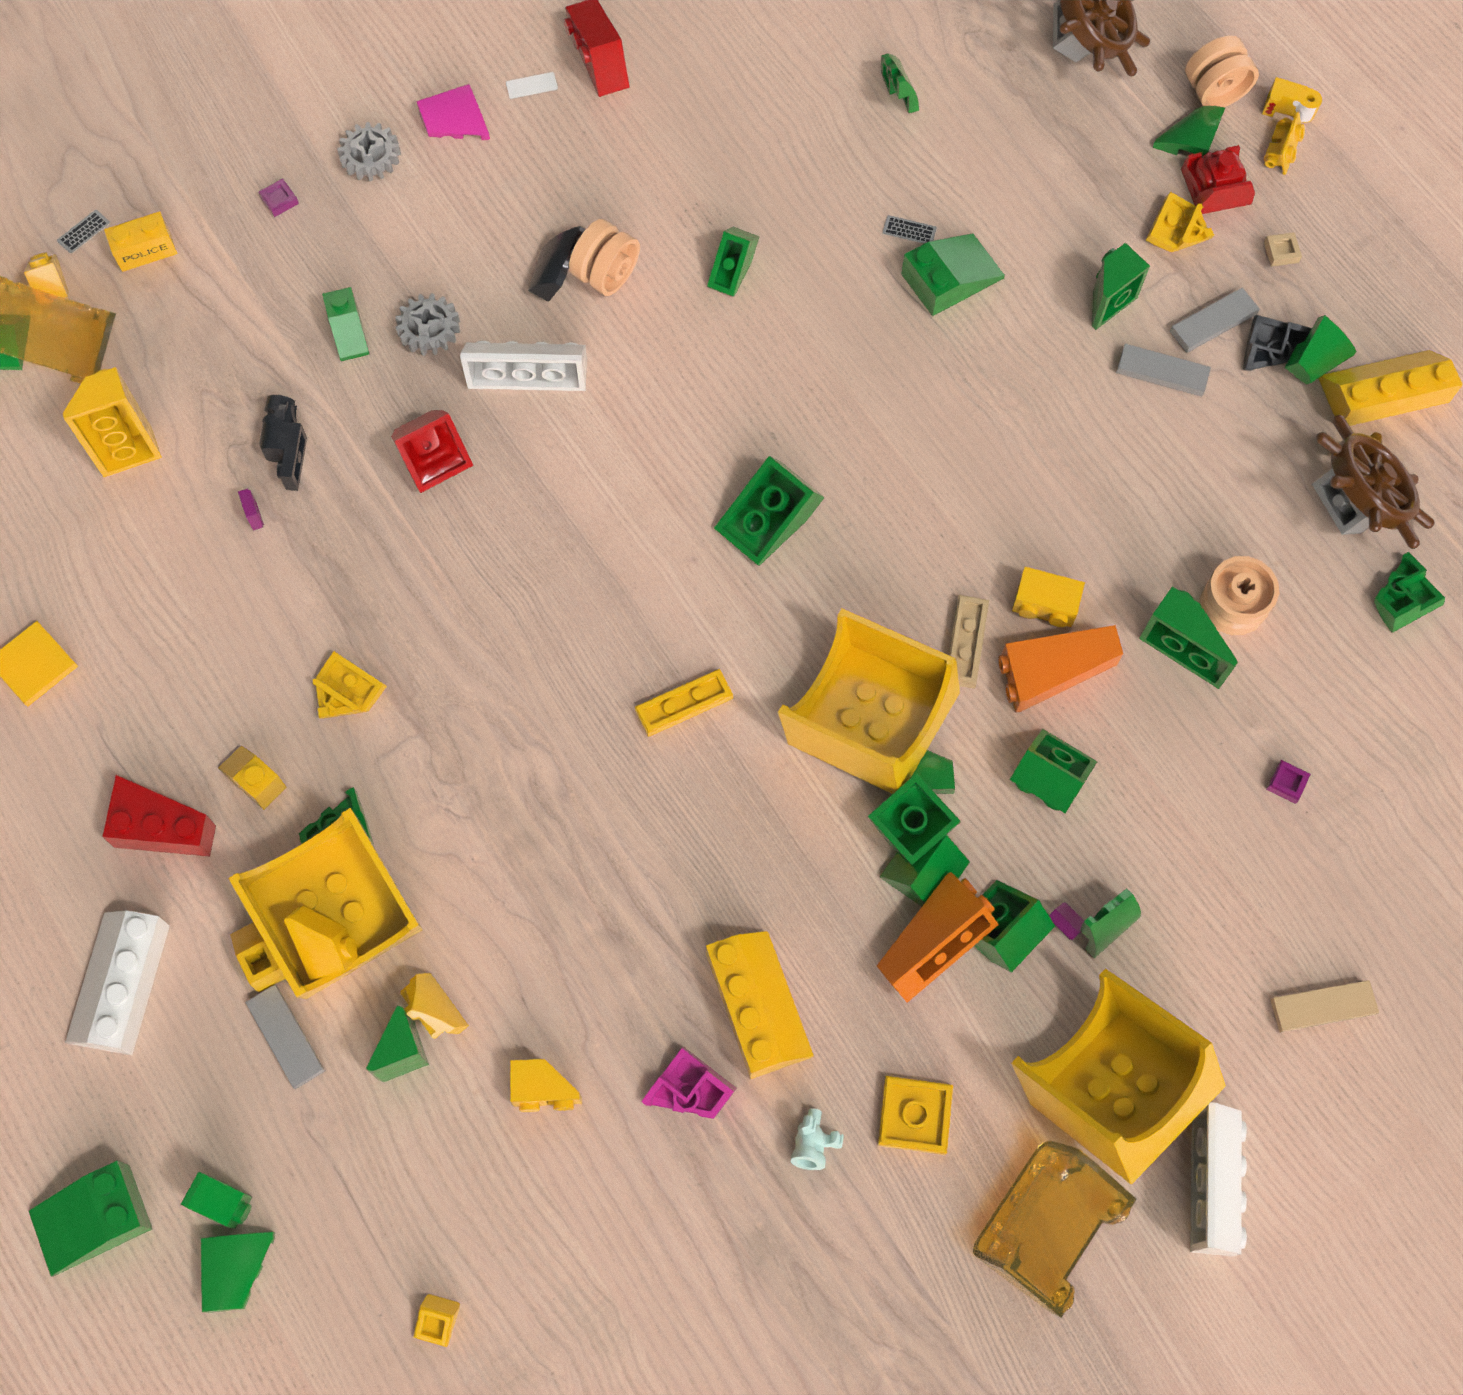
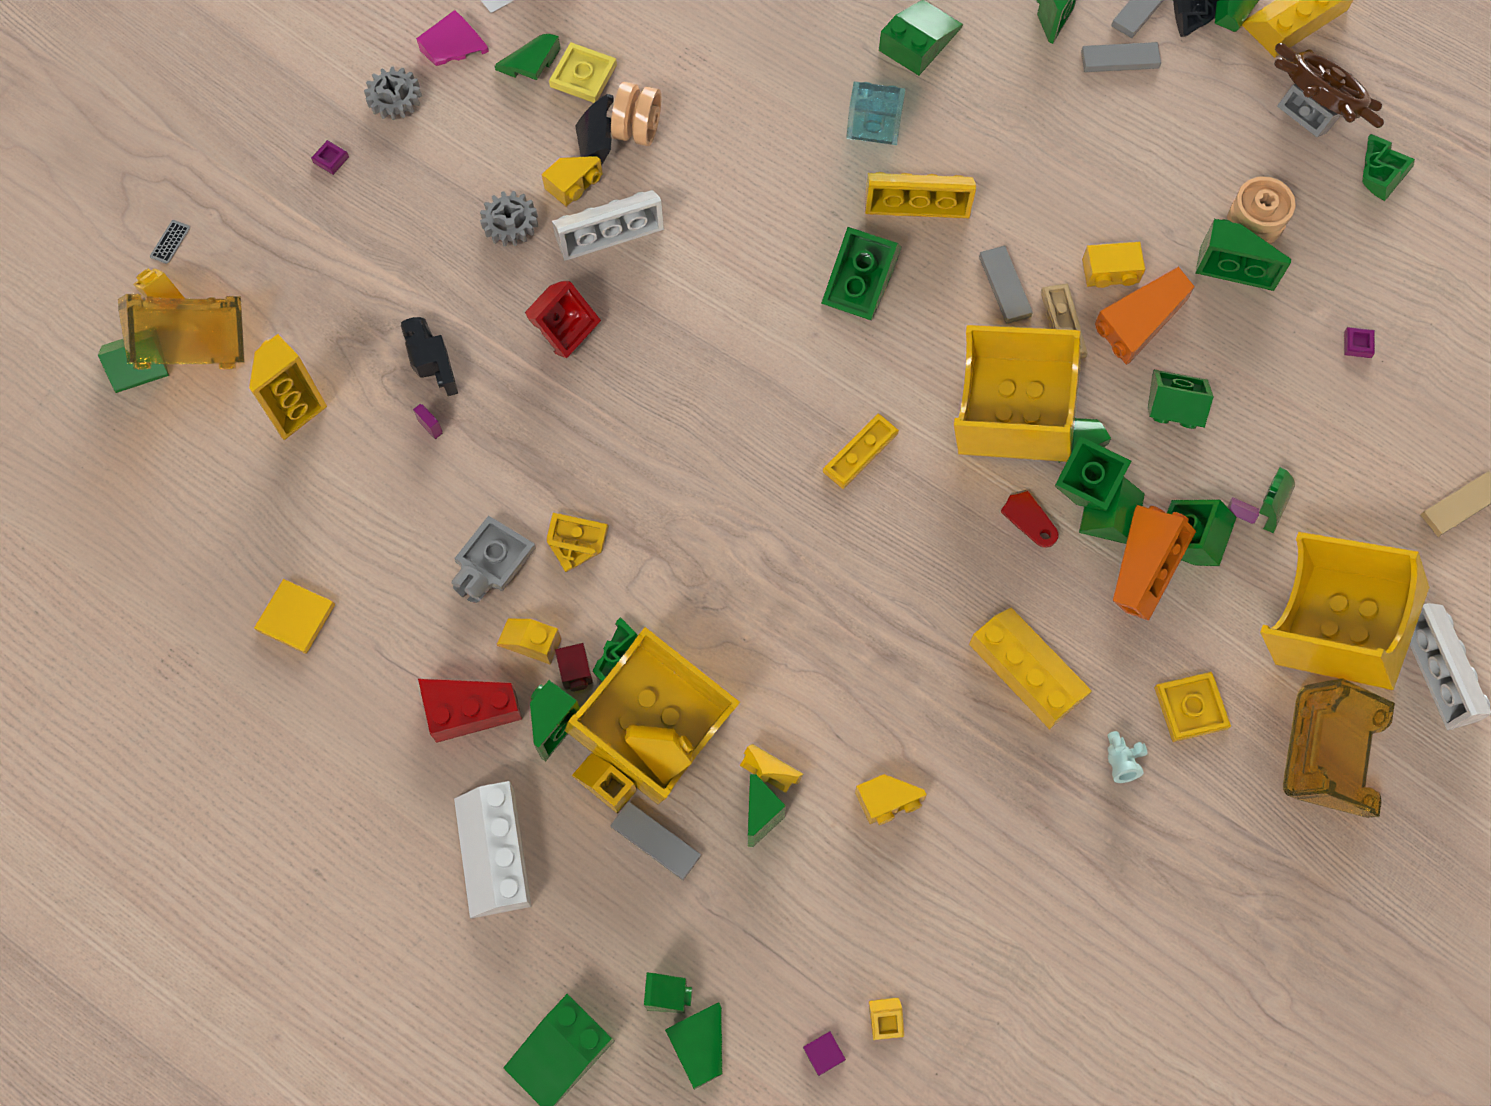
camera: 20 degrees left, 0 degrees up
yellow brick [104,211,178,272] -> none
slope [322,287,370,361] -> none
dark pink slope [641,1047,737,1119] -> none
green slope [707,226,760,296] -> none
sticker [883,215,937,244] -> none
none -> light grey plate [452,515,536,603]
none -> green slope [494,34,561,80]
none -> green slope [530,680,580,762]
none -> yellow slope [541,156,603,207]
none -> light yellow plate [549,42,617,103]
none -> dark red brick [555,643,593,692]
none -> magenta tile [803,1031,846,1076]
none -> clear light blue brick [846,81,905,145]
none -> yellow slope [865,172,976,219]
none -> light grey tile [979,246,1033,324]
none -> red piece [1001,491,1059,548]

